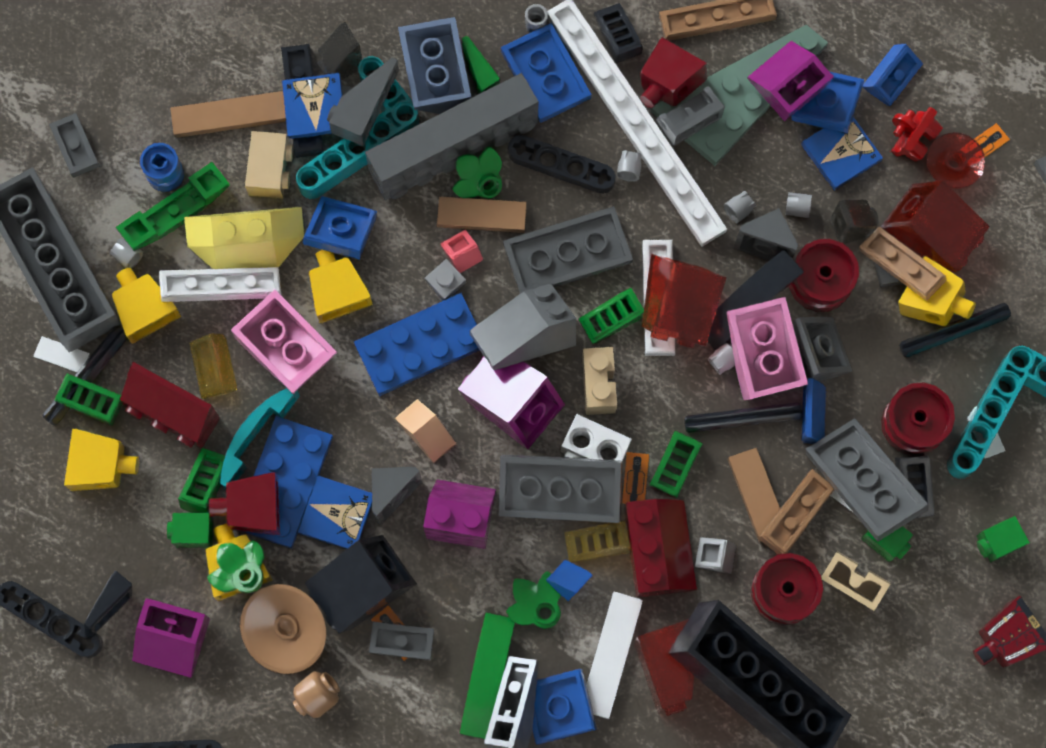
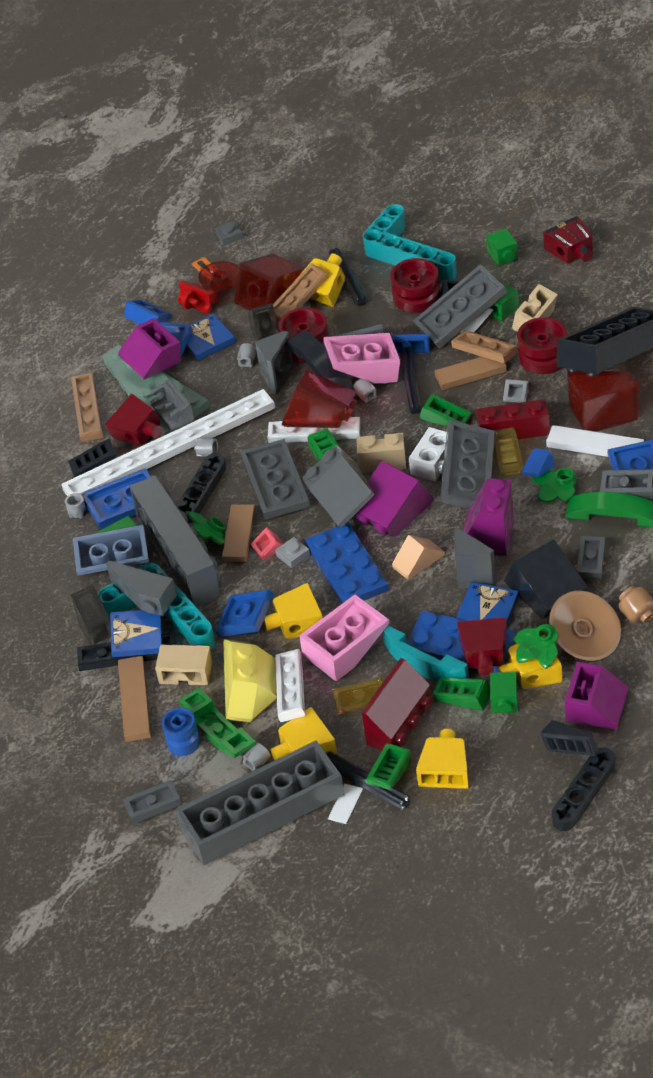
camera: 80 degrees left, 30 degrees down
light grey hose [724,191,756,223] -> none

